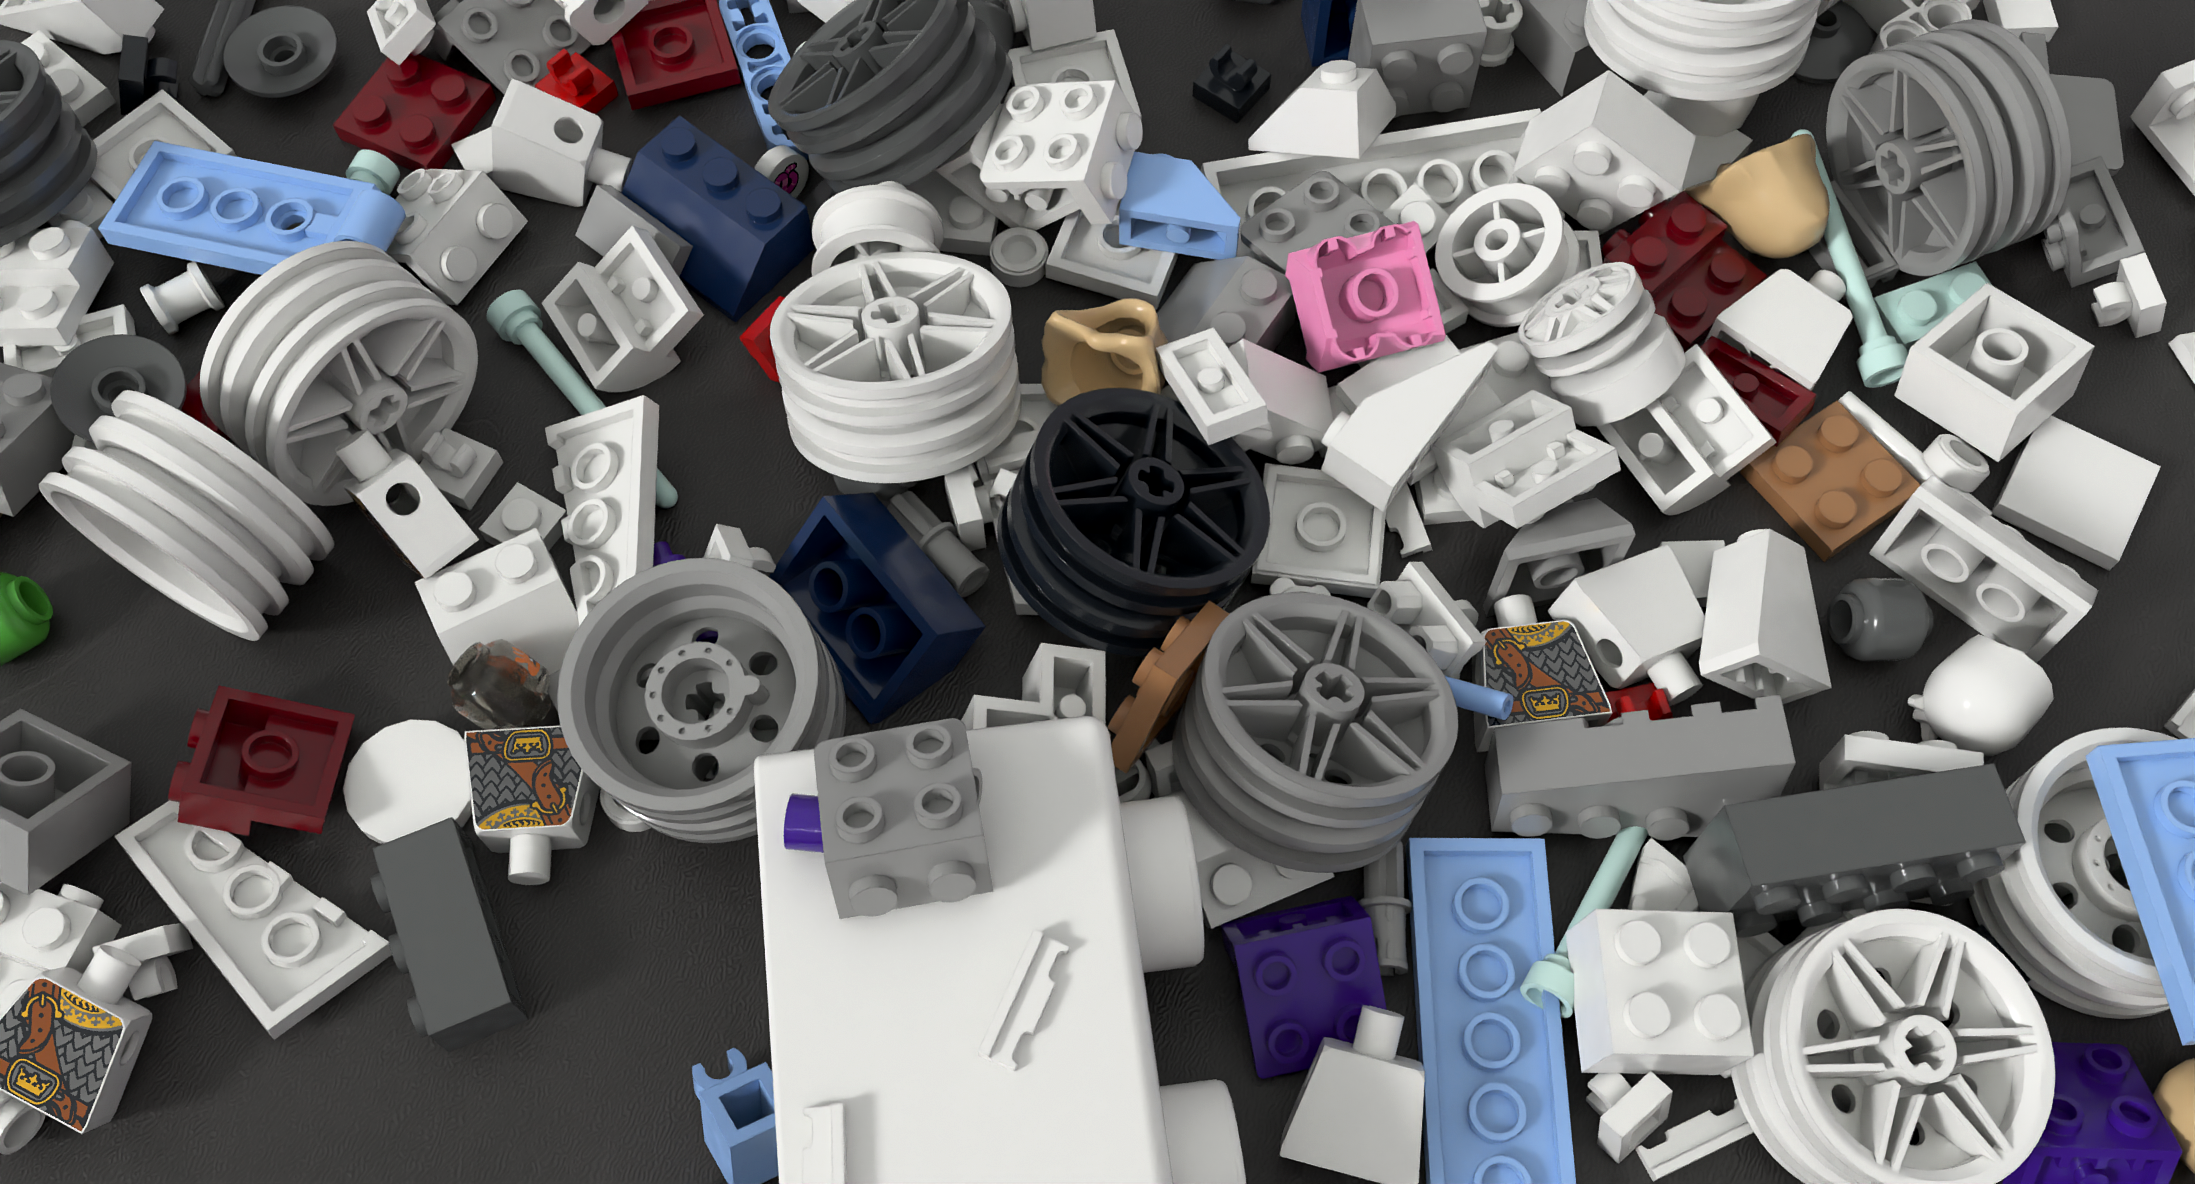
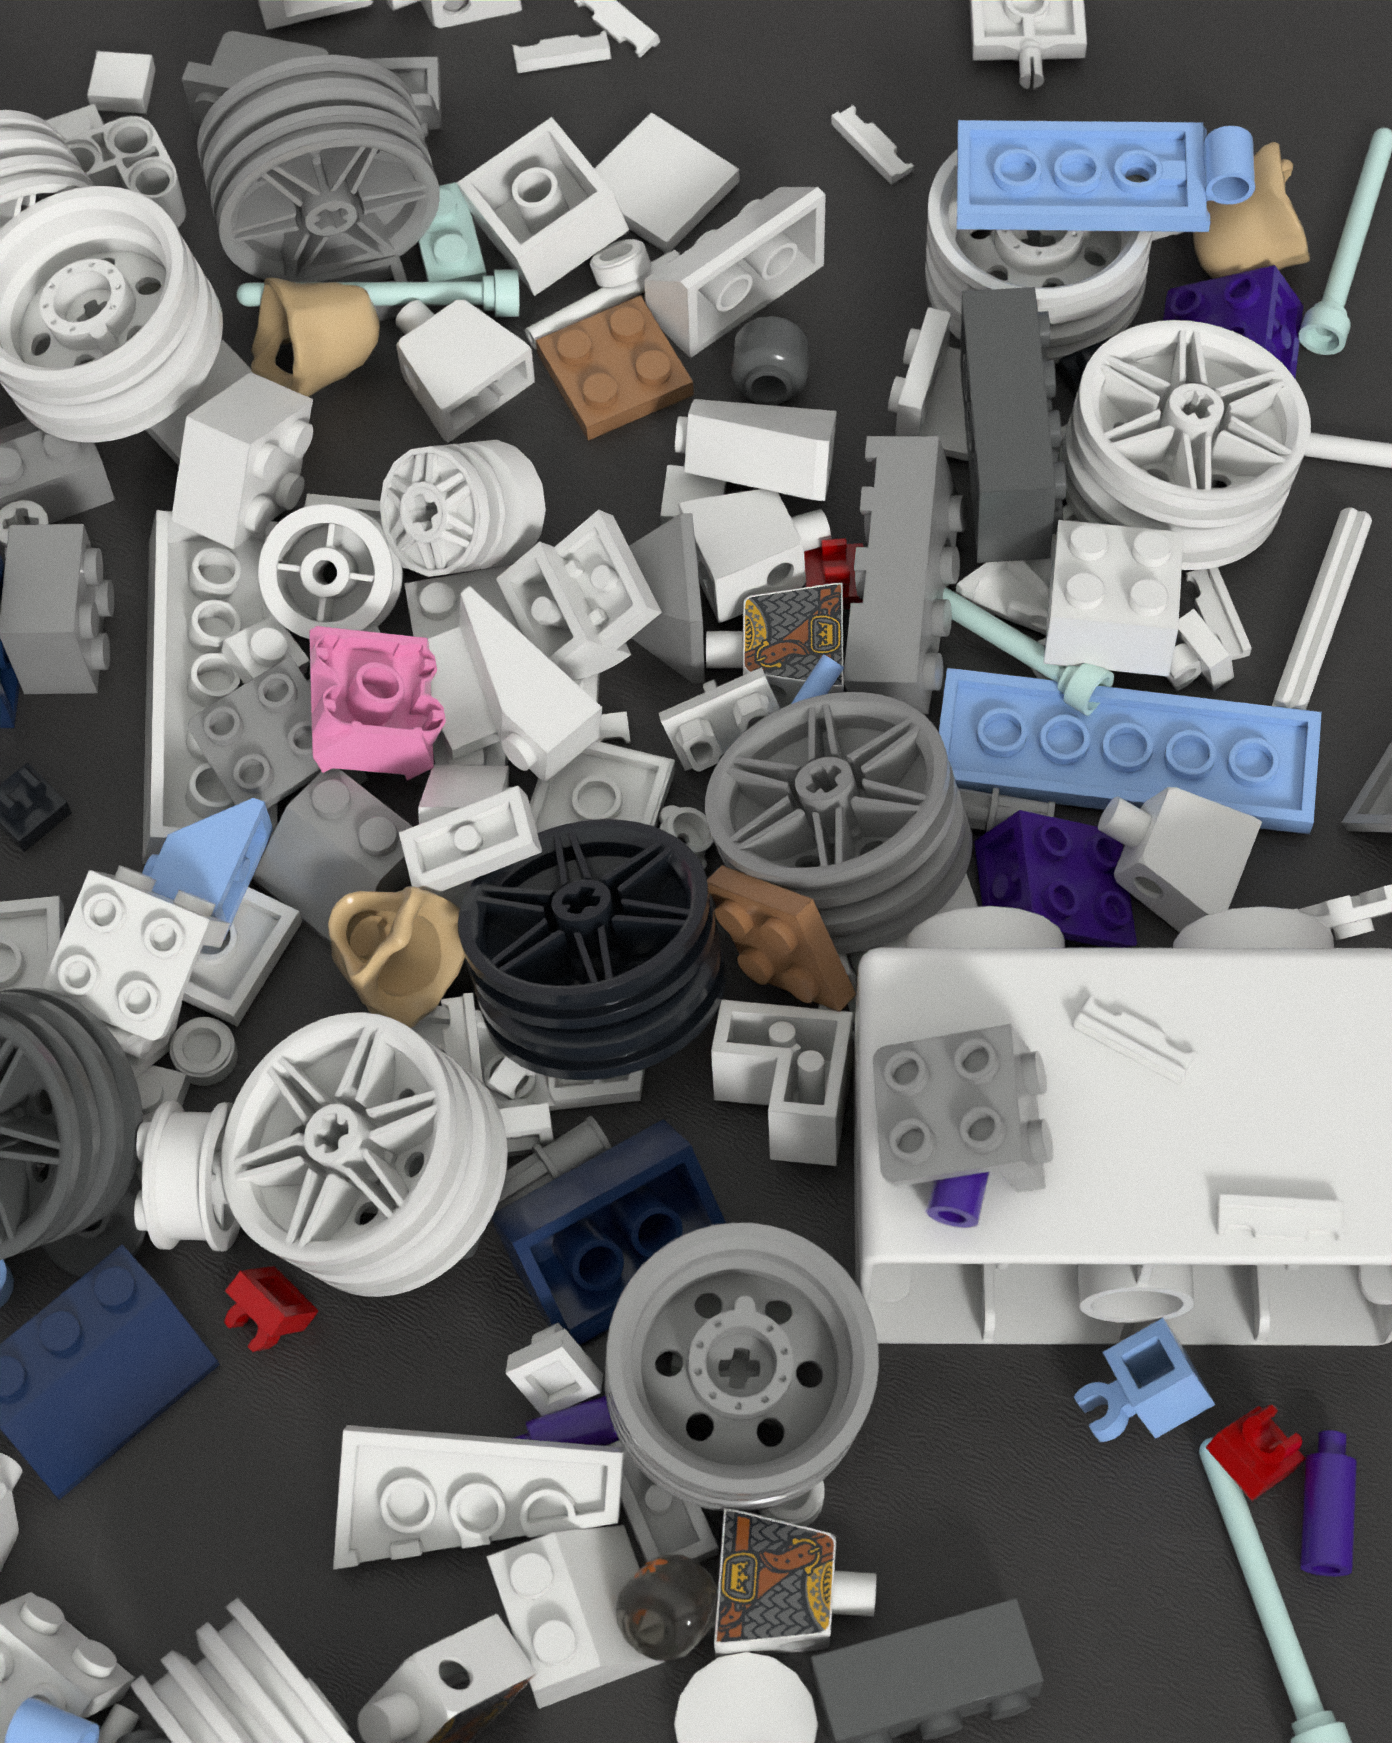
camera: 80 degrees left, 0 degrees up
white tile [419,428,503,511] -> none
white plate [479,482,567,550] -> none
light aqua piece [486,290,678,509] -> none
white brick [542,225,704,392] -> none
light grey tile [575,185,693,277] -> none
white tile [755,145,809,198] -> none
white slope [1248,60,1396,159] -> none
white brick [1597,344,1777,515] -> none
dark red plate [1601,191,1767,353] -> none
dark red plate [1700,336,1817,447] -> none
white helmet [1908,634,2054,756] -> none
white tile [2091,253,2167,338] -> none

